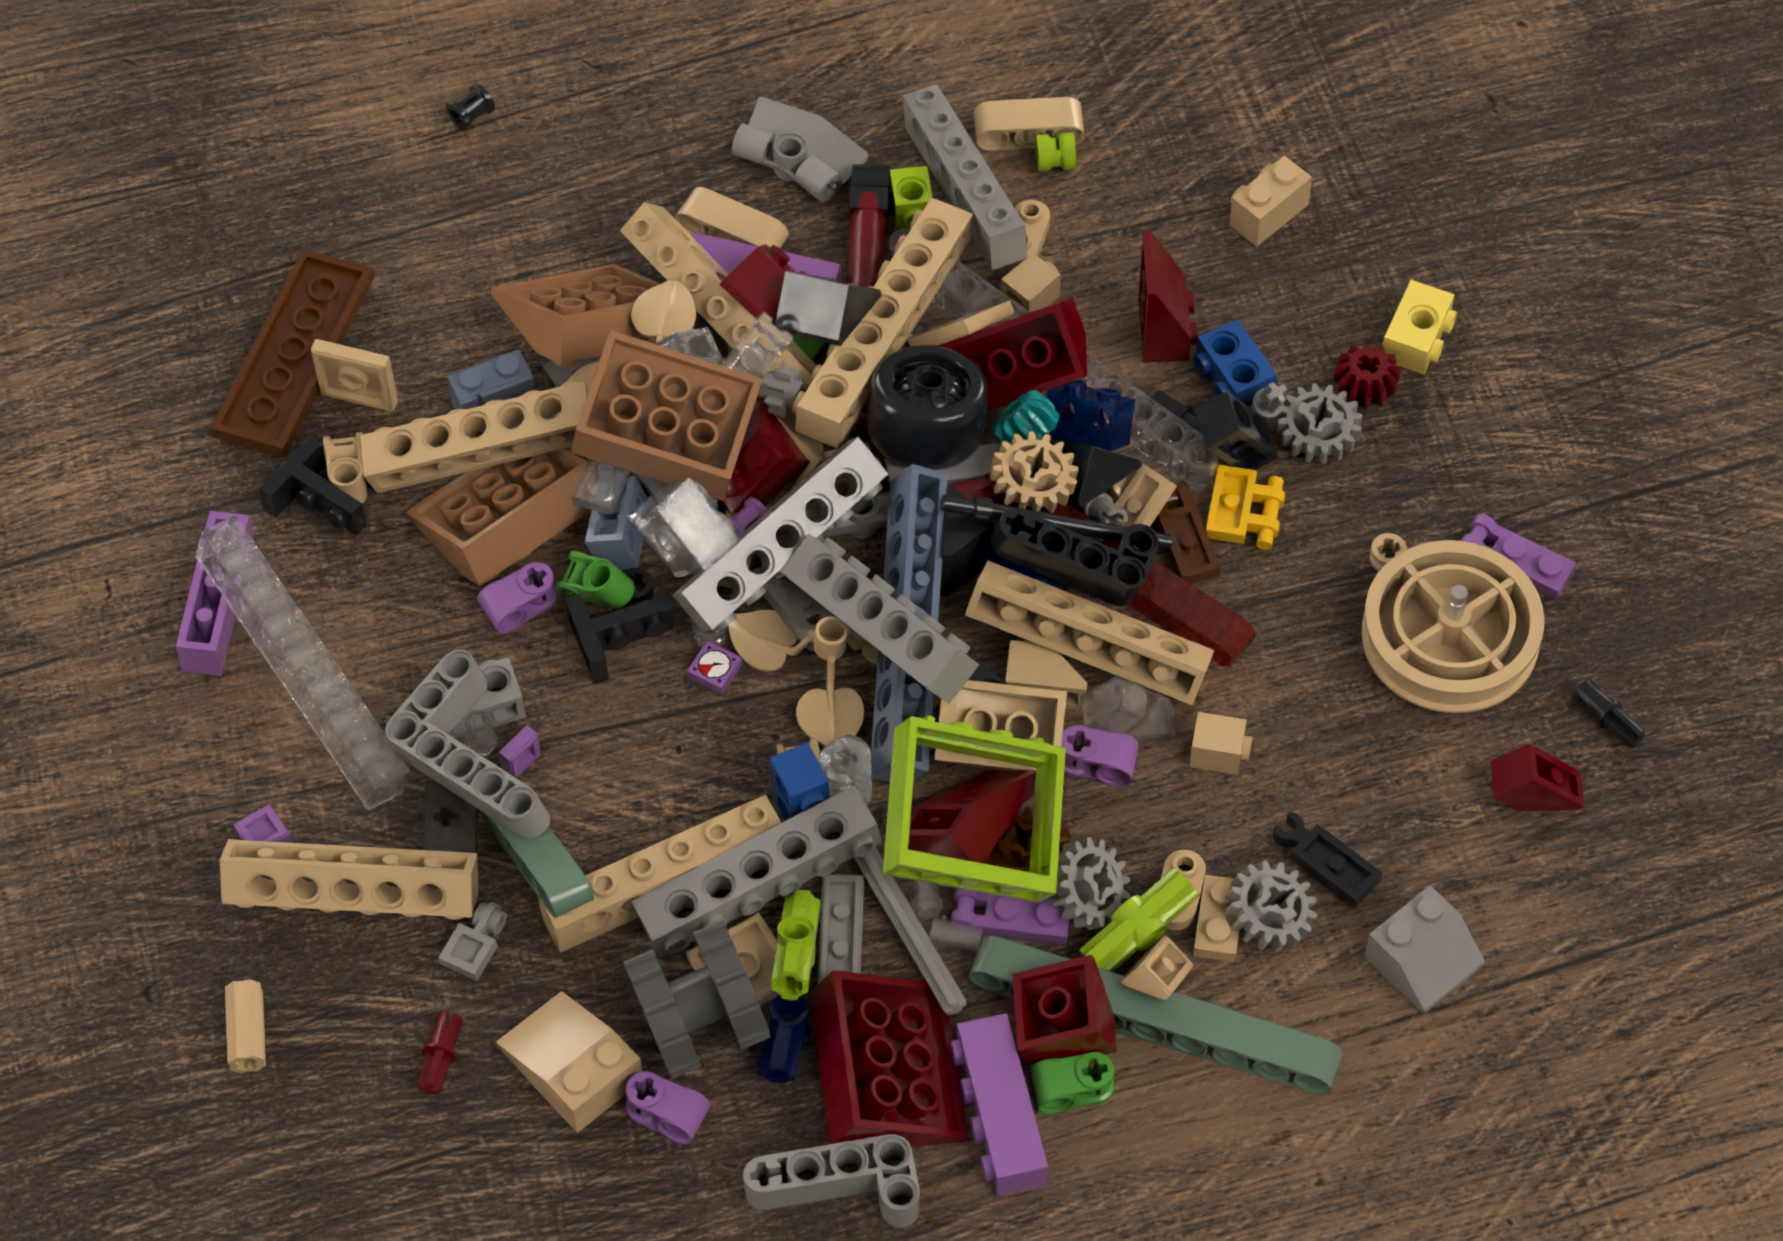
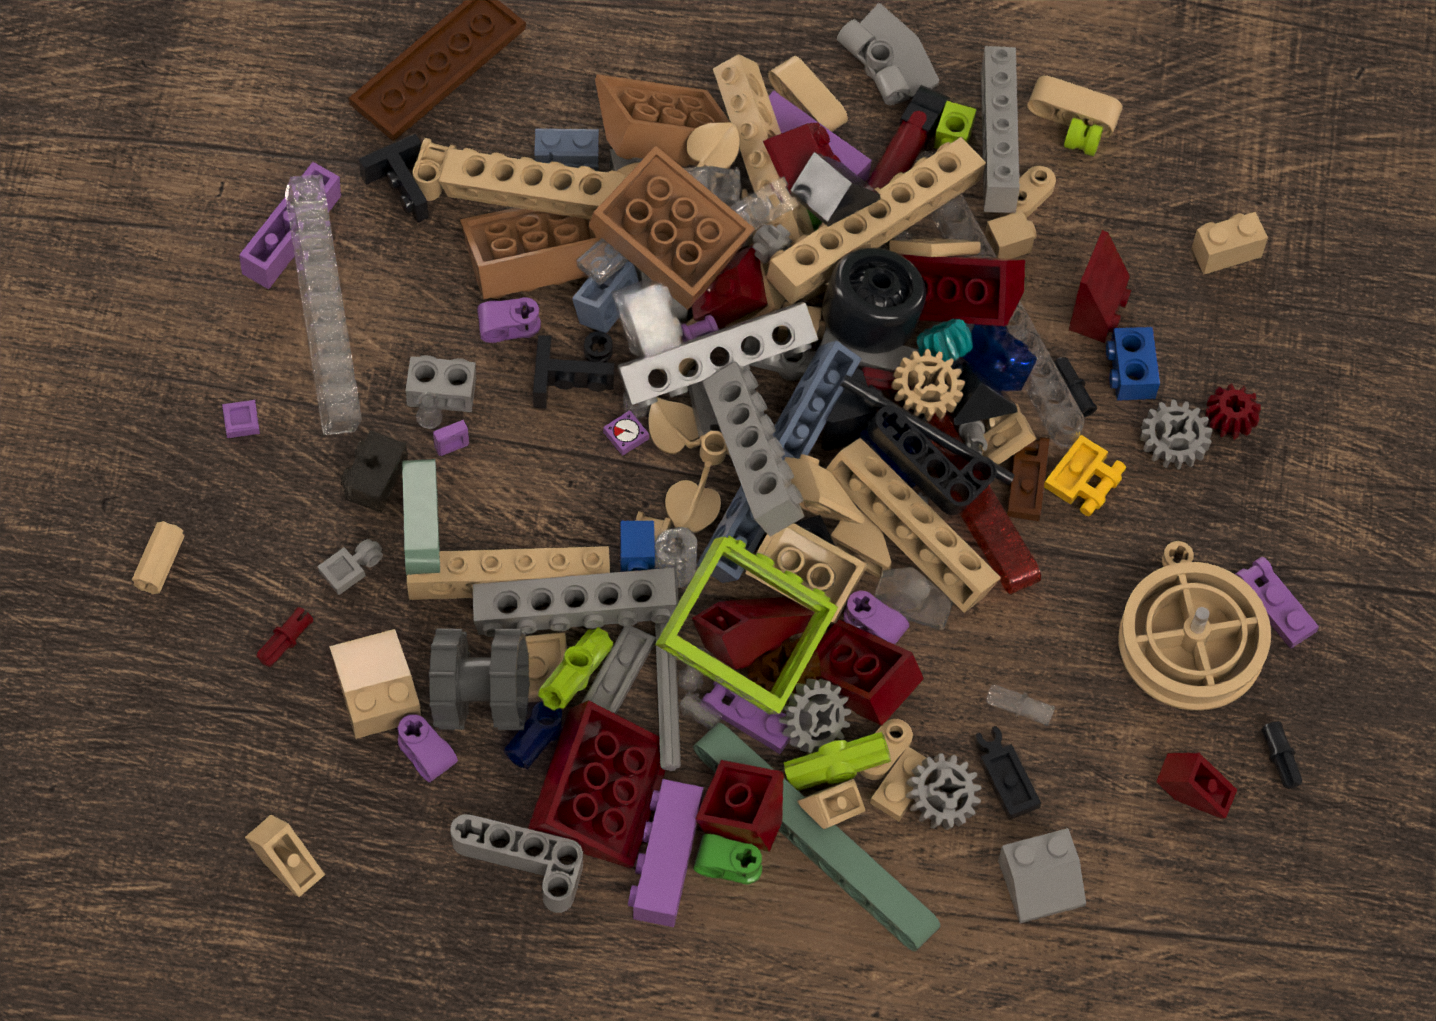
camera: 20 degrees right, 5 degrees up
tan brick [220,839,478,920] -> none
tan tile [311,339,398,412] -> none
light grey beam [385,649,550,839] -> none
bright green piece [555,551,635,608] -> none
tan brick [1190,712,1253,775] -> none
black brick [1194,391,1278,470] -> none
light grey axle [1249,382,1287,423] -> none
light yellow brick [1383,280,1457,375] -> none
none -> tan slope [785,454,865,524]
none -> dark red slope [814,620,924,726]
none -> clear axle [986,684,1055,726]

